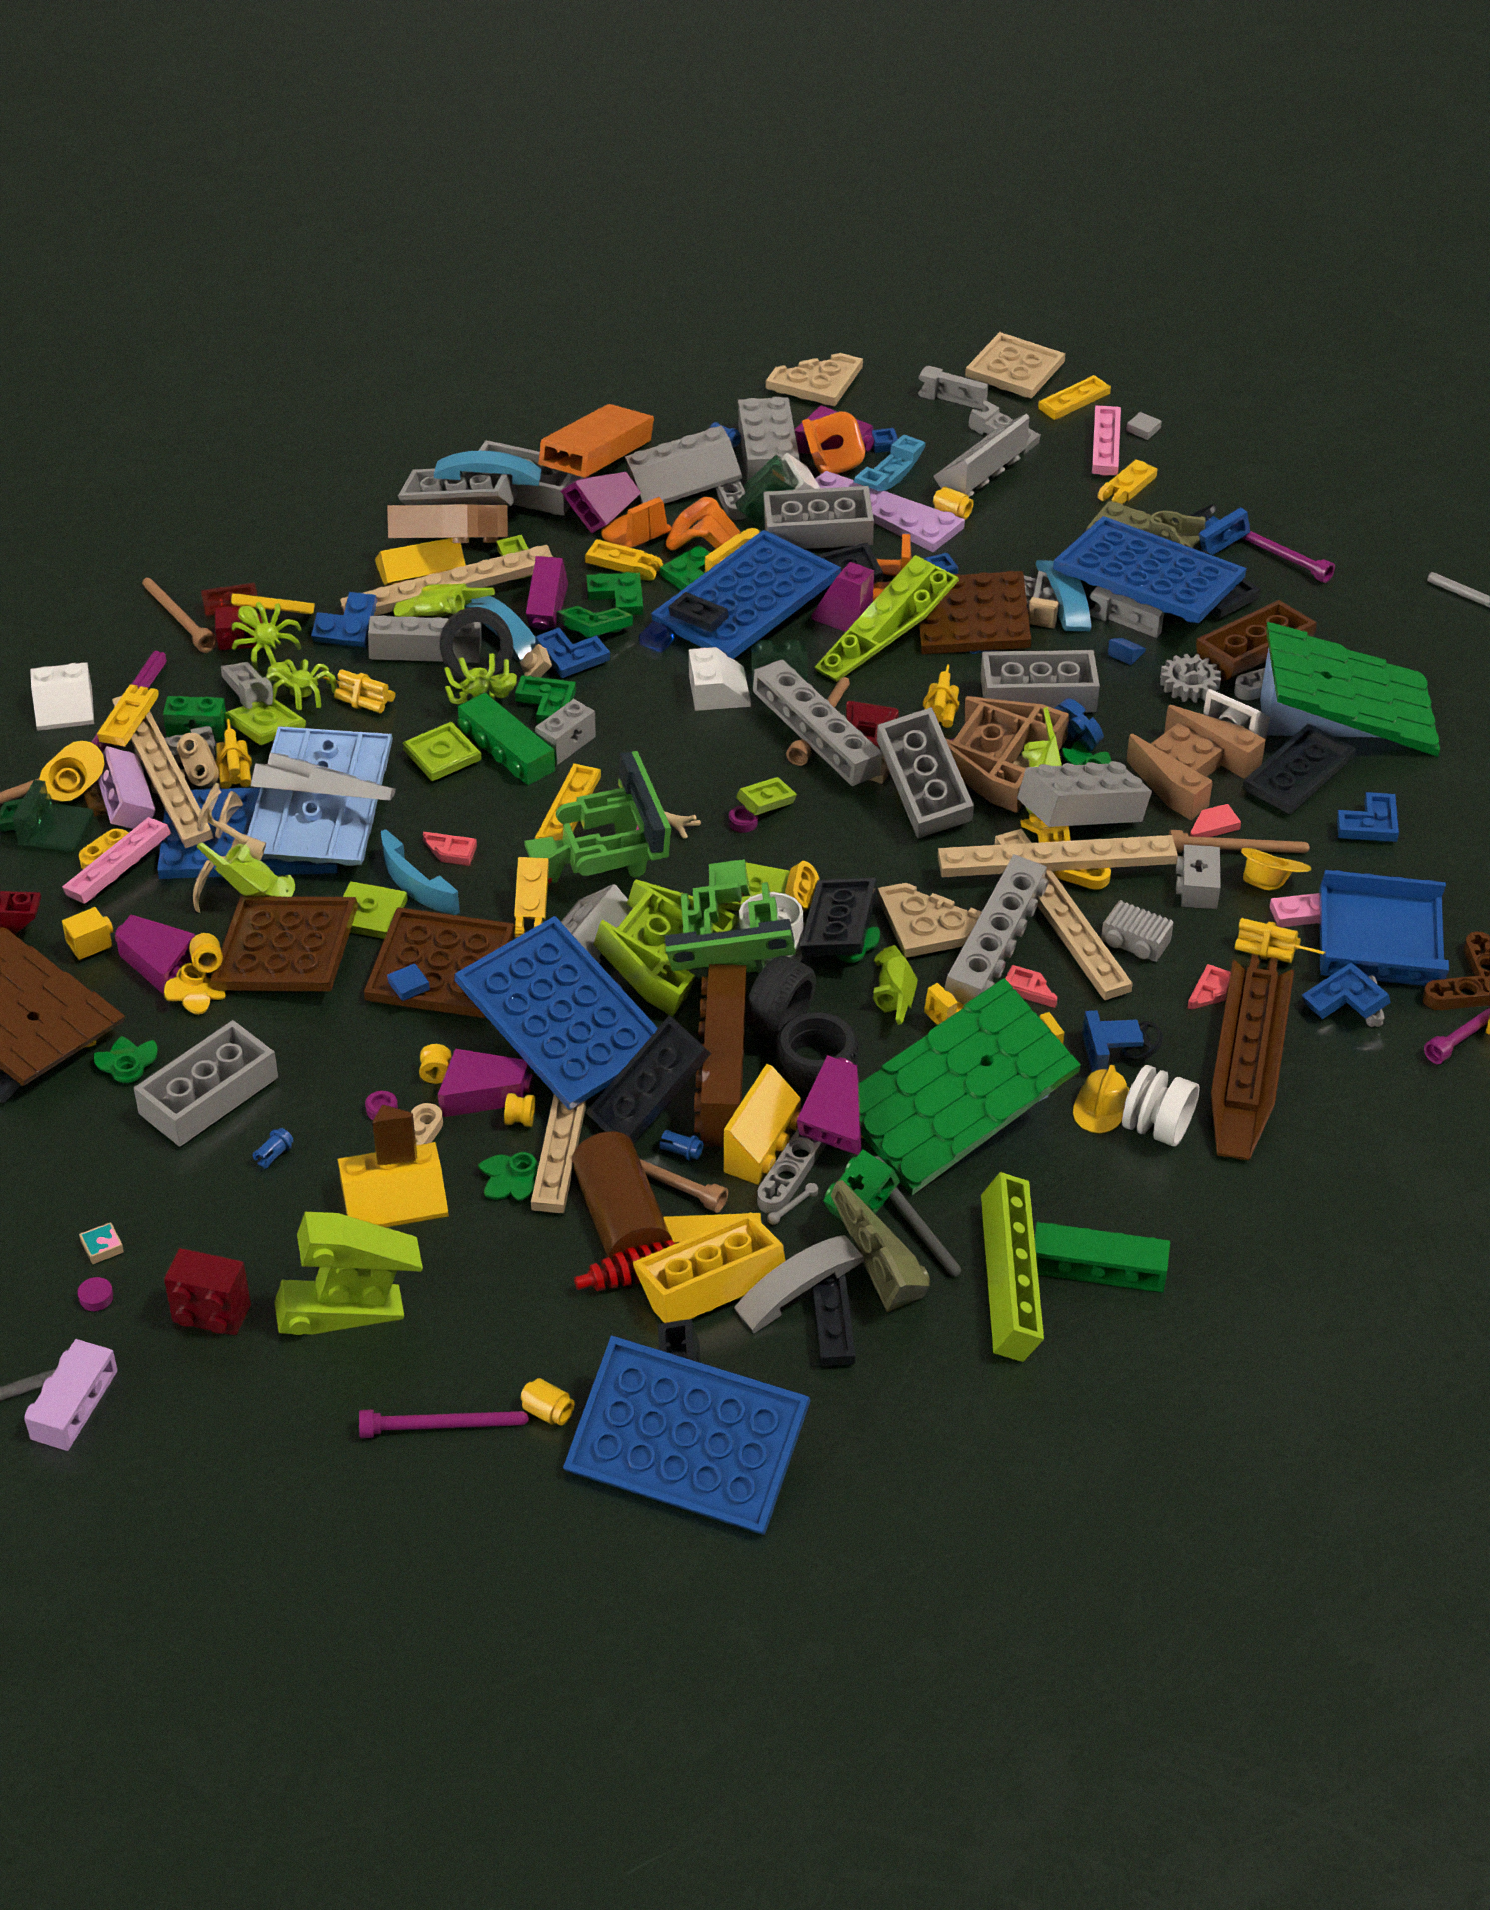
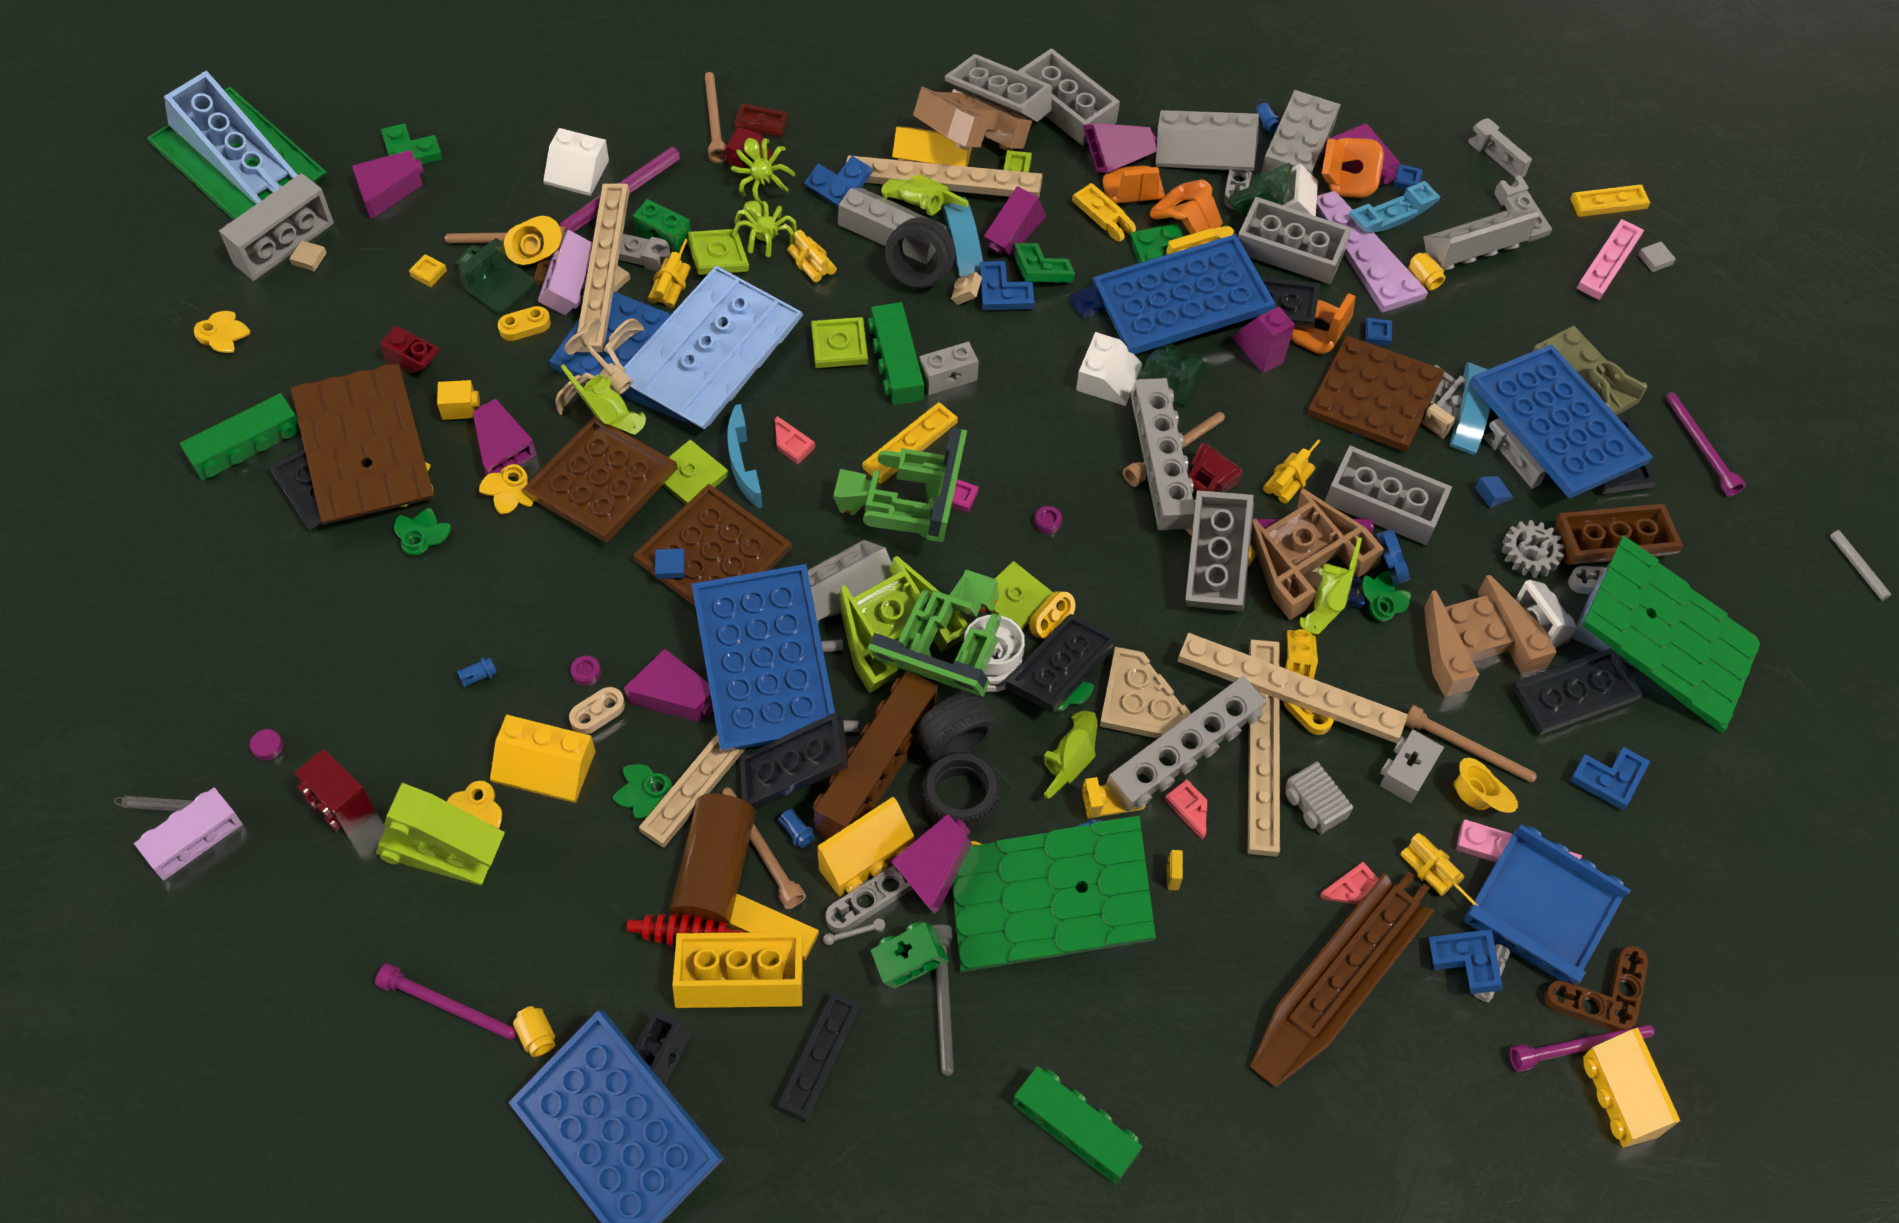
camera: 25 degrees right, 15 degrees up
bright pink plate [62,817,171,904] -> none
tile [79,1222,124,1264] -> none
yellow hinge [97,684,159,747] -> none
light grey brick [134,1020,278,1147] -> none
tan plate [177,733,219,788] -> none
yellow brick [189,933,223,973] -> none
light grey plate [221,662,273,709] -> none
yellow tile [231,593,315,615] -> none
light grey wedge [250,753,396,800] -> none
reddish brown slope [372,1105,417,1165] -> none
yellow wheel [419,1044,451,1084] -> none
dark azure slope [434,451,542,486] -> none
lime animal [444,653,517,705] -> none
yellow wheel [504,1093,535,1127] -> none
yellow hinge [514,857,549,939] -> none
green plate [515,675,576,723] -> none
orange brick [538,404,654,478] -> none
green plate [587,572,643,615] -> none
tan bar [664,811,701,839] -> none
black plate [668,592,729,633] -> none
light grey slope [734,1235,865,1333] -> none
lime plate [736,777,797,815] -> none
tan plate [766,353,863,406] -> none
lime wedge [814,555,959,682] -> none
olive wedge [831,1180,930,1312] -> none
tan plate [965,332,1065,399] -> none
lime brick [981,1172,1044,1362] -> none
light grey brick [1017,761,1152,827] -> none
yellow piece [1073,1065,1130,1133] -> none
blue piece [1081,1010,1163,1072] -> none
yellow hinge [1098,459,1157,504] -> none
white wheel [1122,1065,1200,1146] -> none
blue piece [1190,503,1250,555] -> none
coral tile [1190,804,1241,837] -> none

